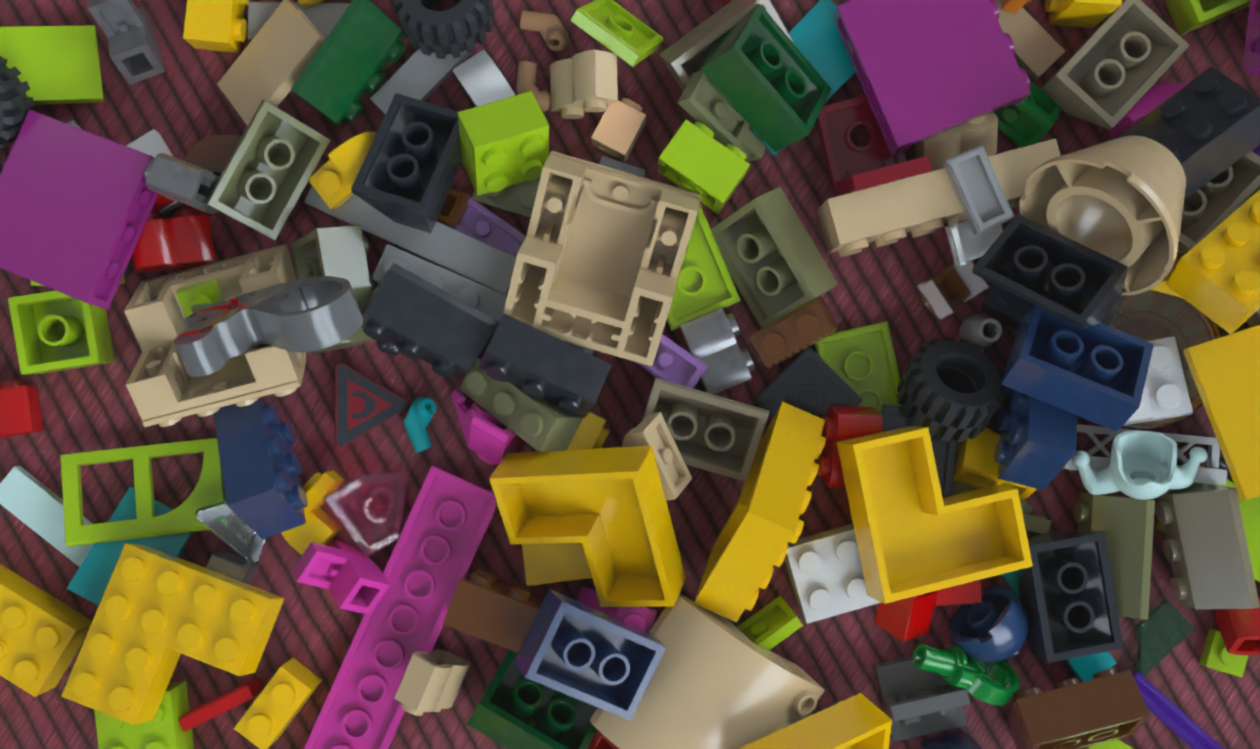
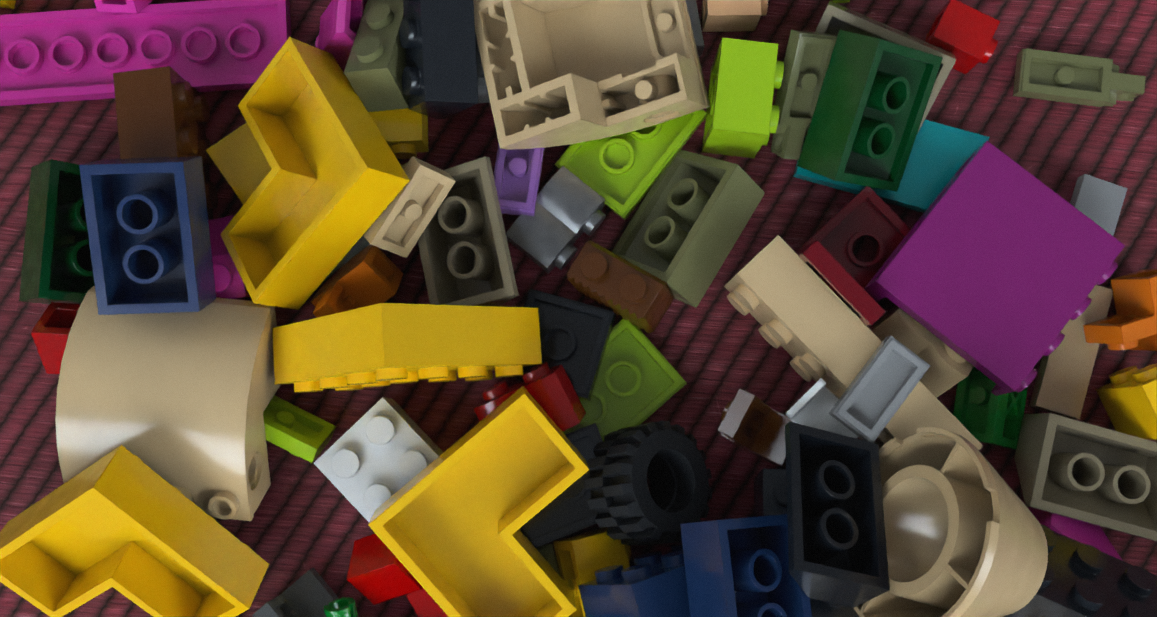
camera: 60 degrees right, 5 degrees down
tan brick [394,649,470,716] -> none
light grey cone [960,314,1002,350] -> none
none -> orange brick [311,244,403,318]

